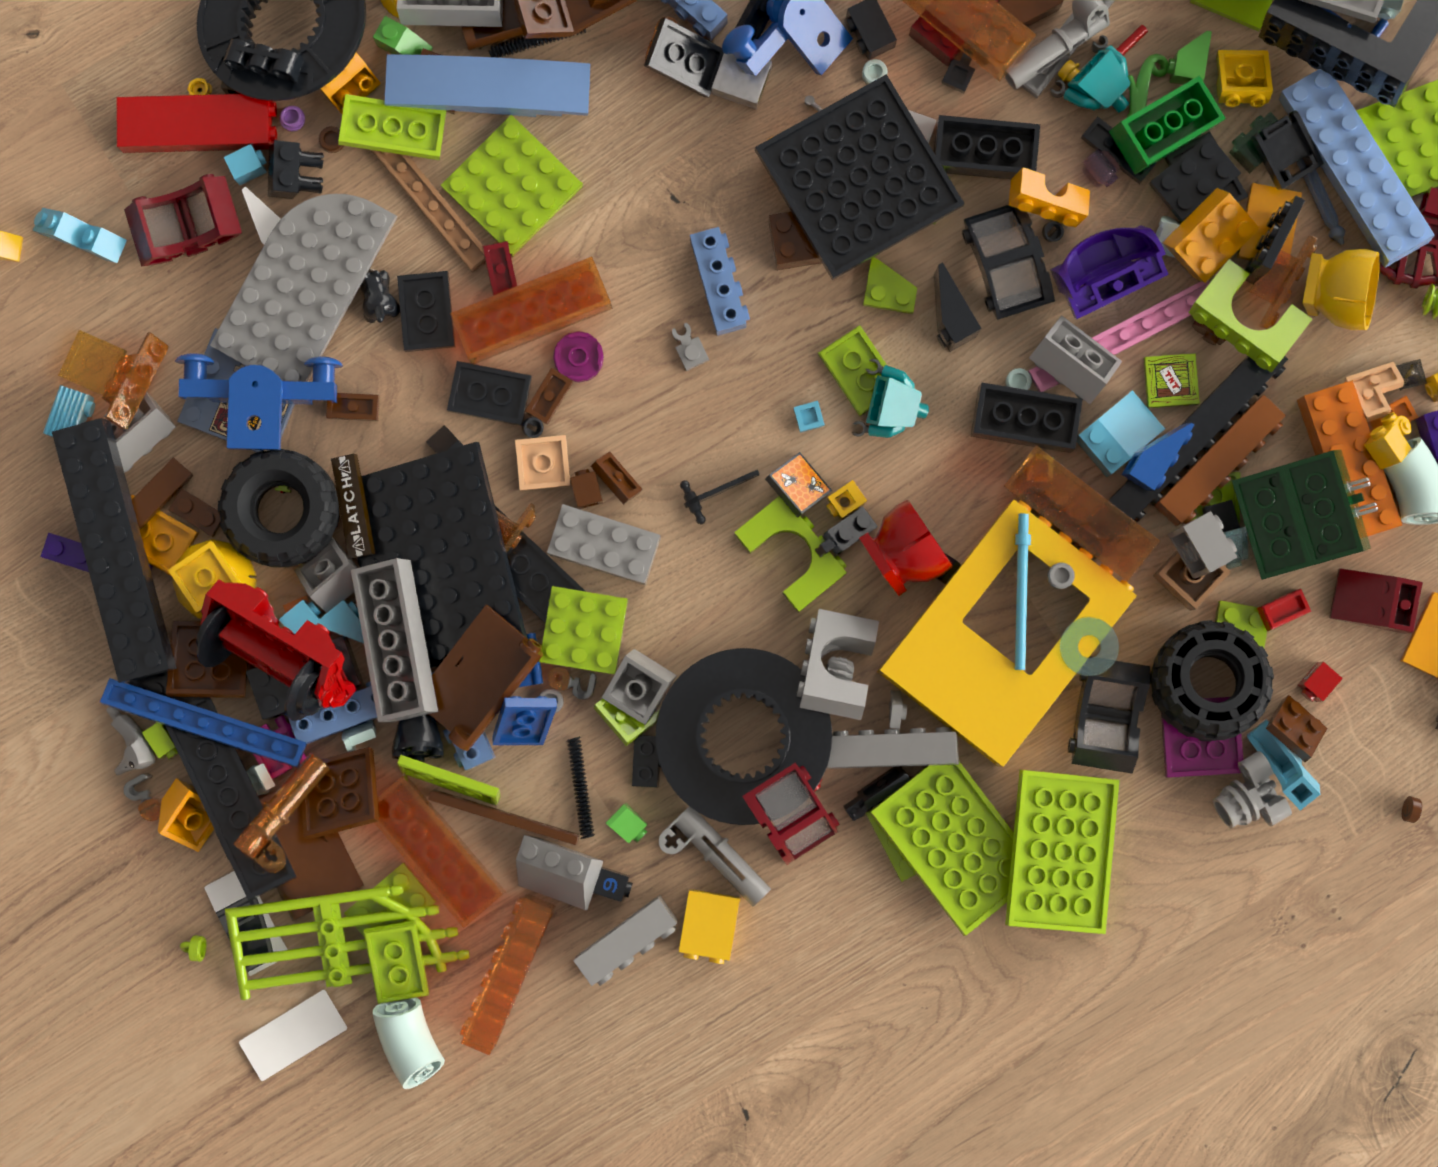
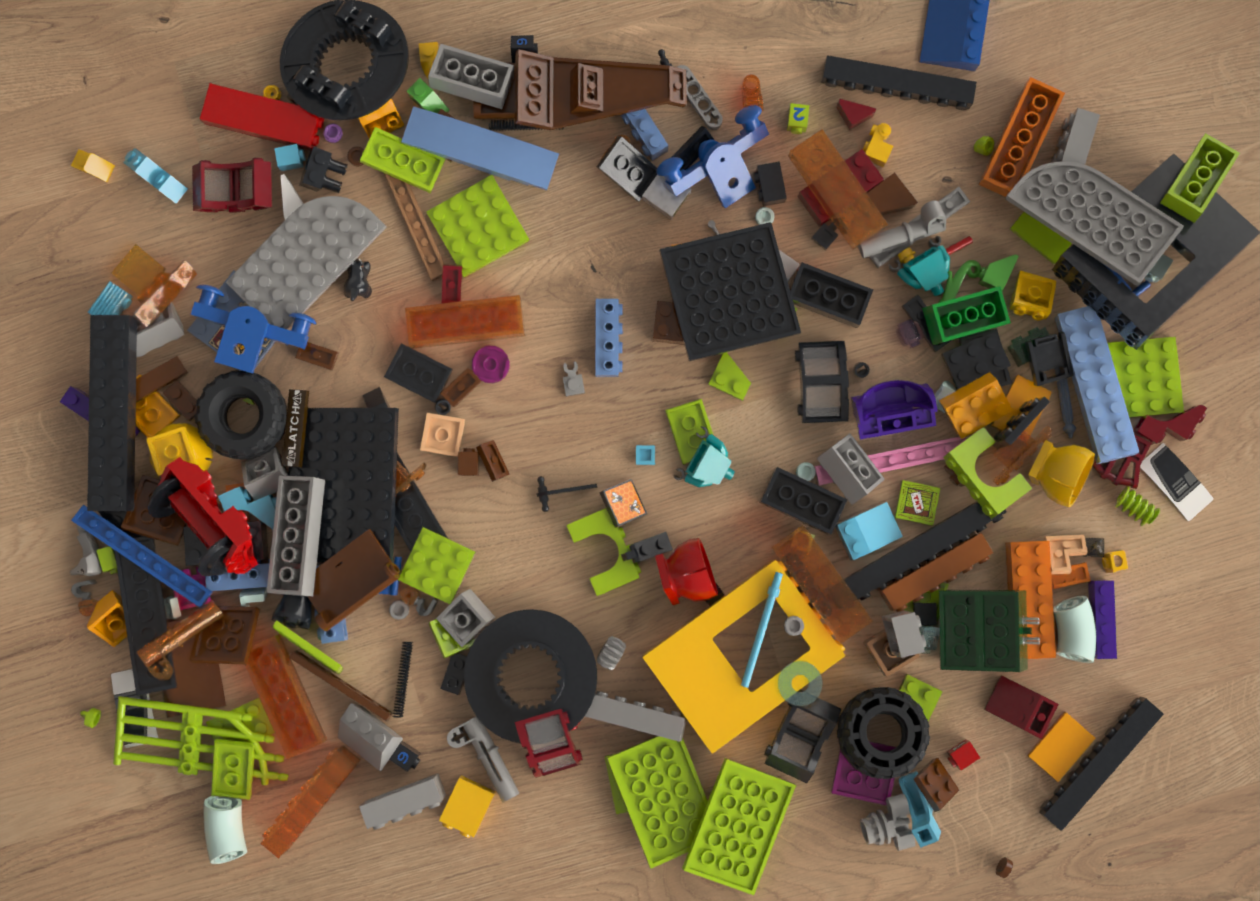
camera: 15 degrees right, 0 degrees up
white sticker [239,990,347,1081] -> none
black plate [397,271,456,352] -> none
blue plate [492,696,557,745] -> none
light grey brick [547,504,661,586] -> none
bright green slope [606,803,648,843] -> none
light grey arch [797,609,879,720] -> none
yellow brick [826,480,867,520] -> none
black hinge [843,766,911,821] -> none
light grey plate [889,690,907,729] -> none
black slope [934,262,982,352] -> none
light orange arch [1008,167,1090,228] -> none
blue slope [1121,423,1194,491] -> none
red tile [1257,588,1312,631] -> none
yellow brick [1364,412,1412,469] -> none

